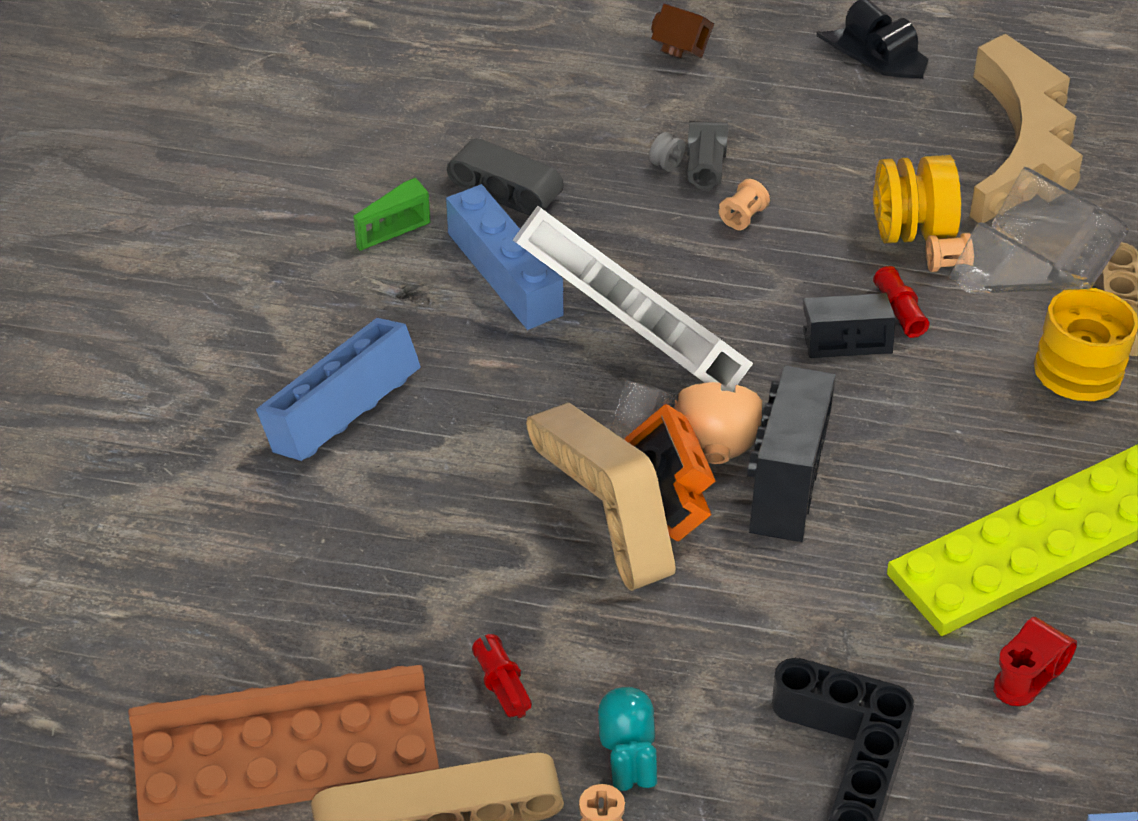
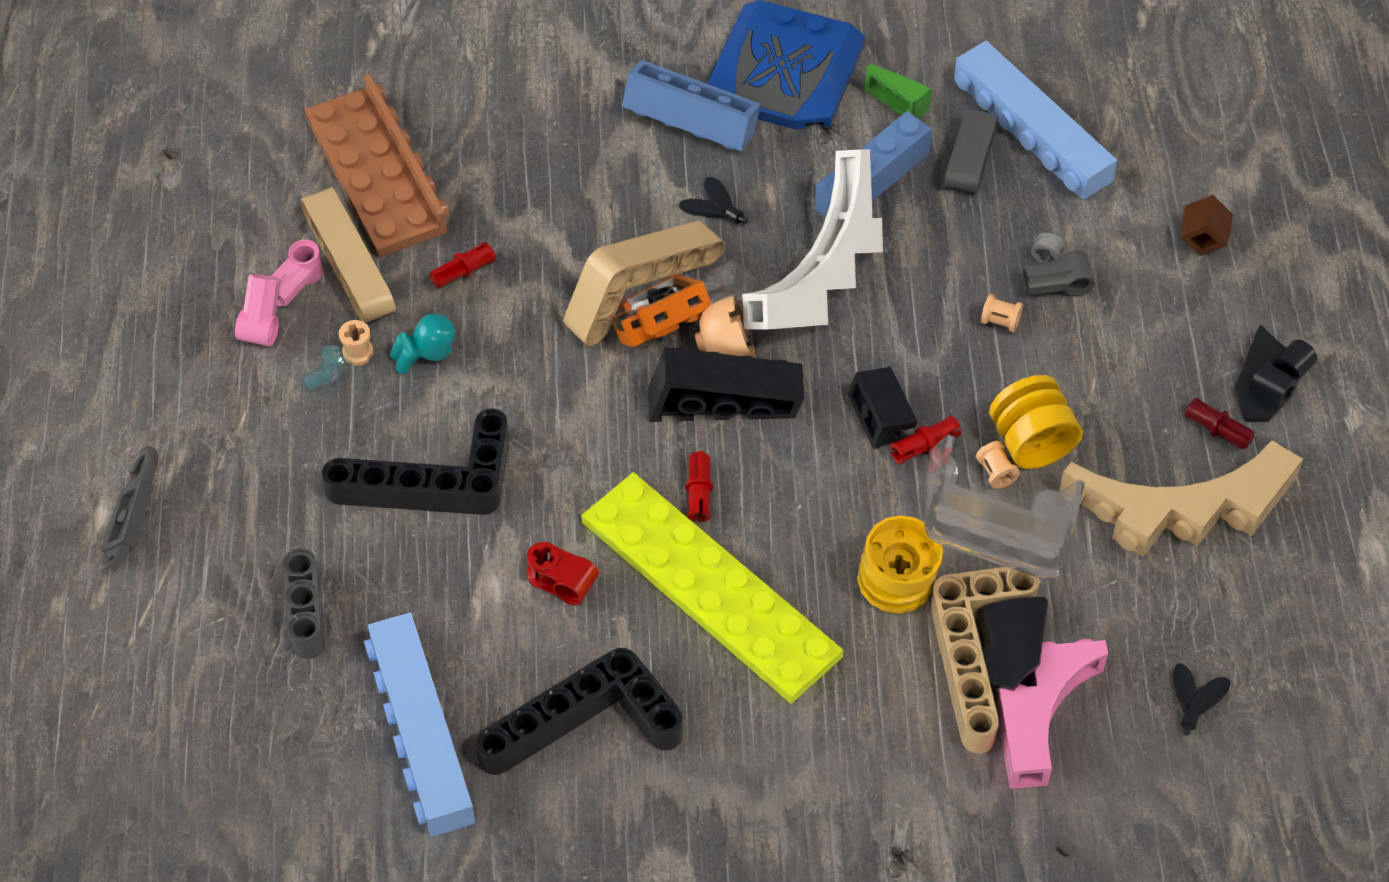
camera: 75 degrees right, 10 degrees up
none -> black piece [679,177,748,224]
none -> red axle [685,451,713,522]
none -> wedge [707,0,865,129]
none -> light blue brick [954,40,1118,200]
none -> dark red axle [1185,397,1254,449]

